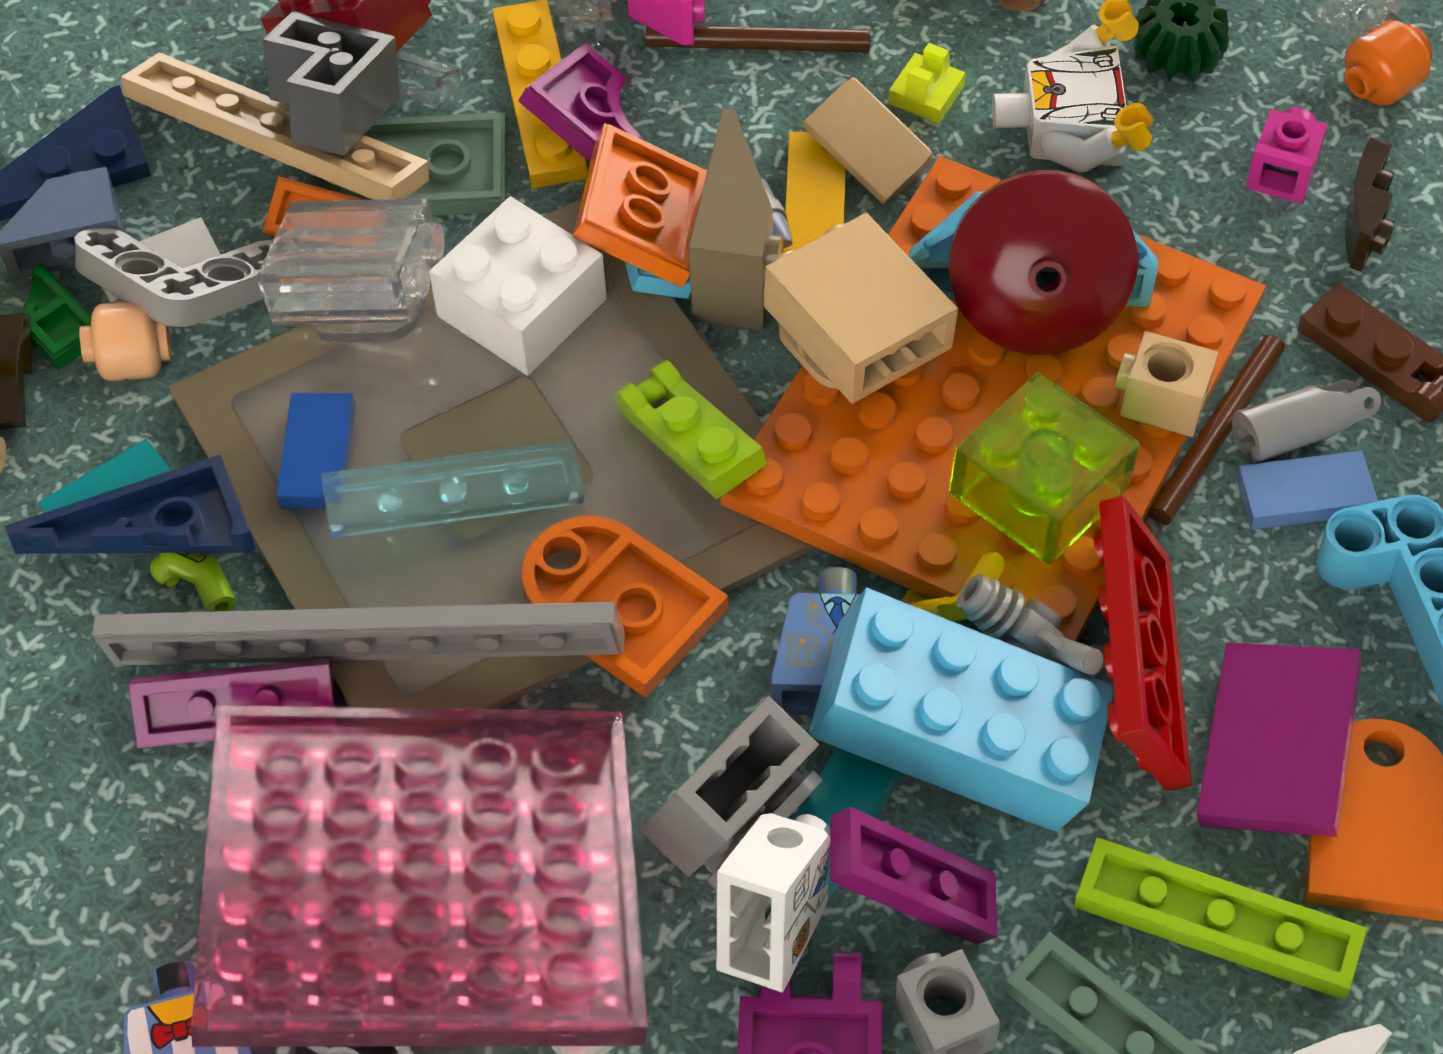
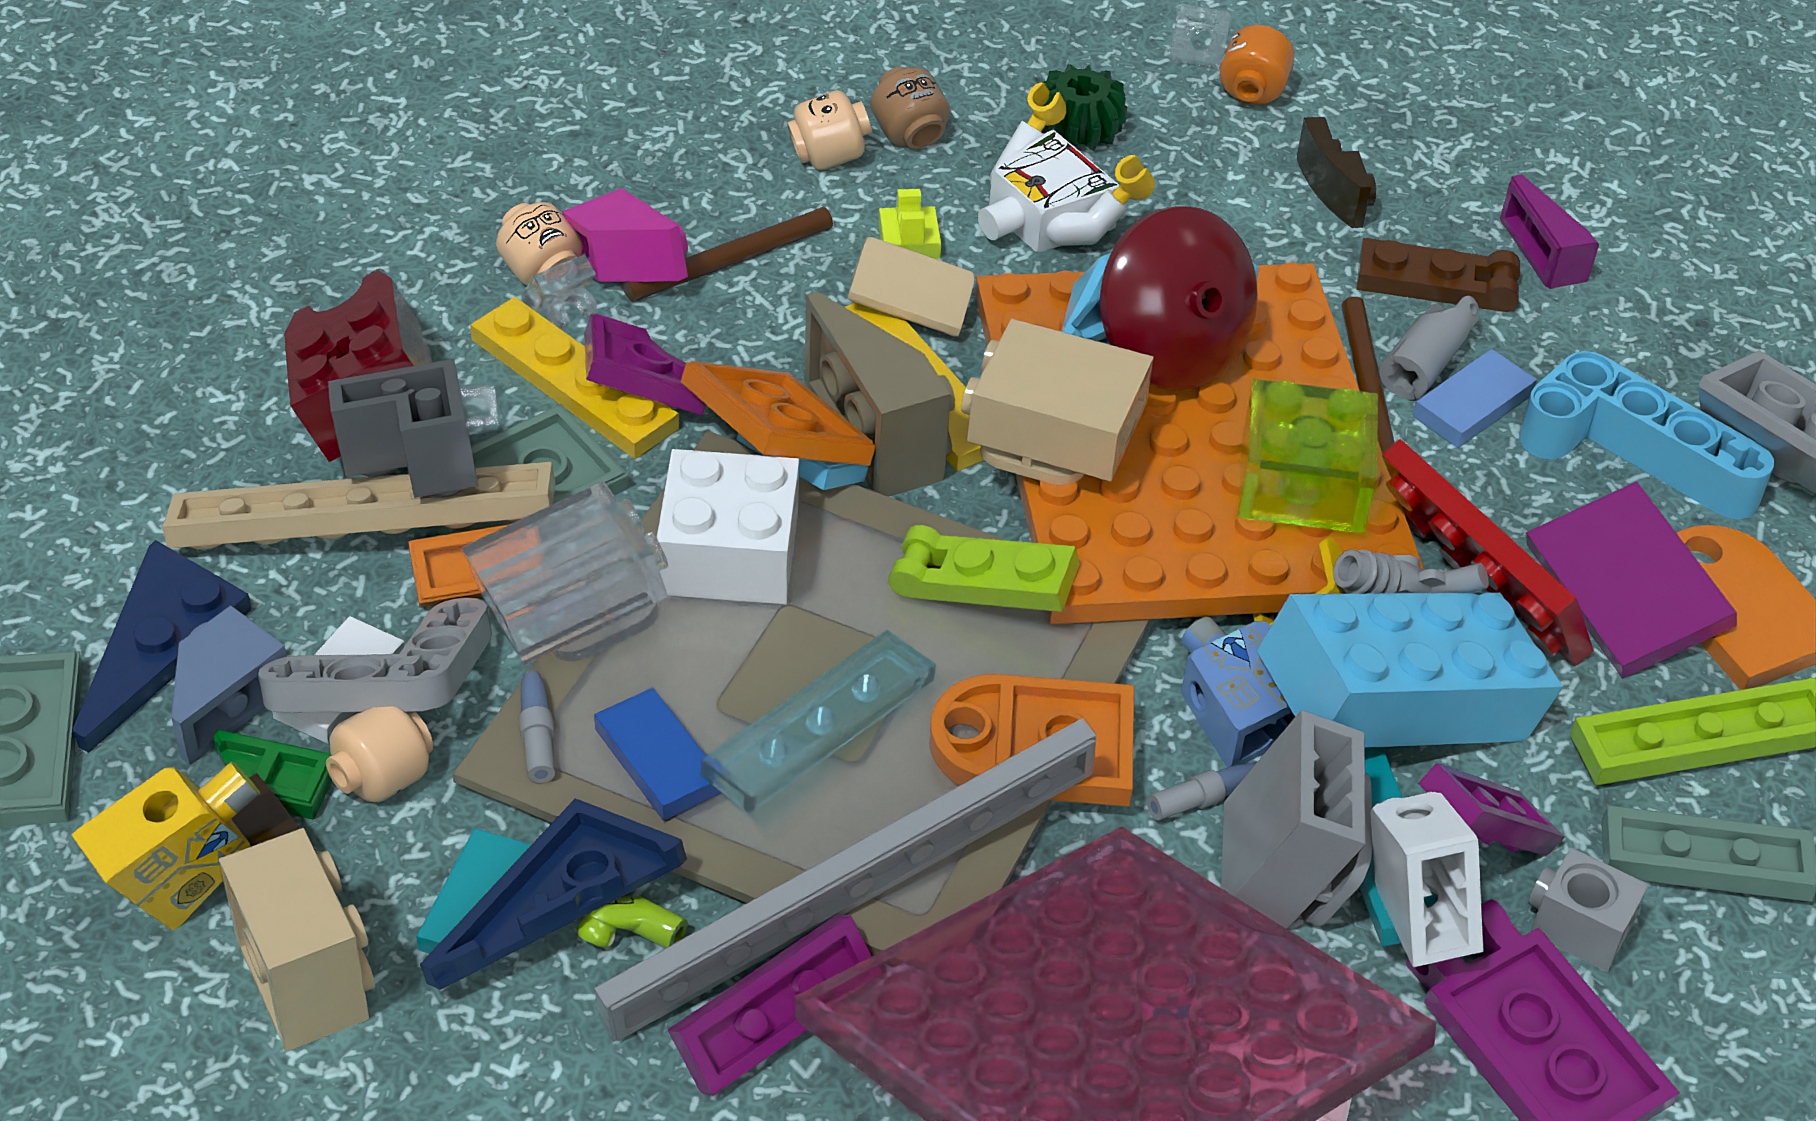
camera: 40 degrees left, 10 degrees down
tan brick [1114,331,1219,437] -> none
dark pink brick [1246,107,1328,204] -> none
none -> light grey piece [519,670,555,783]
none -> light grey piece [1147,762,1256,820]

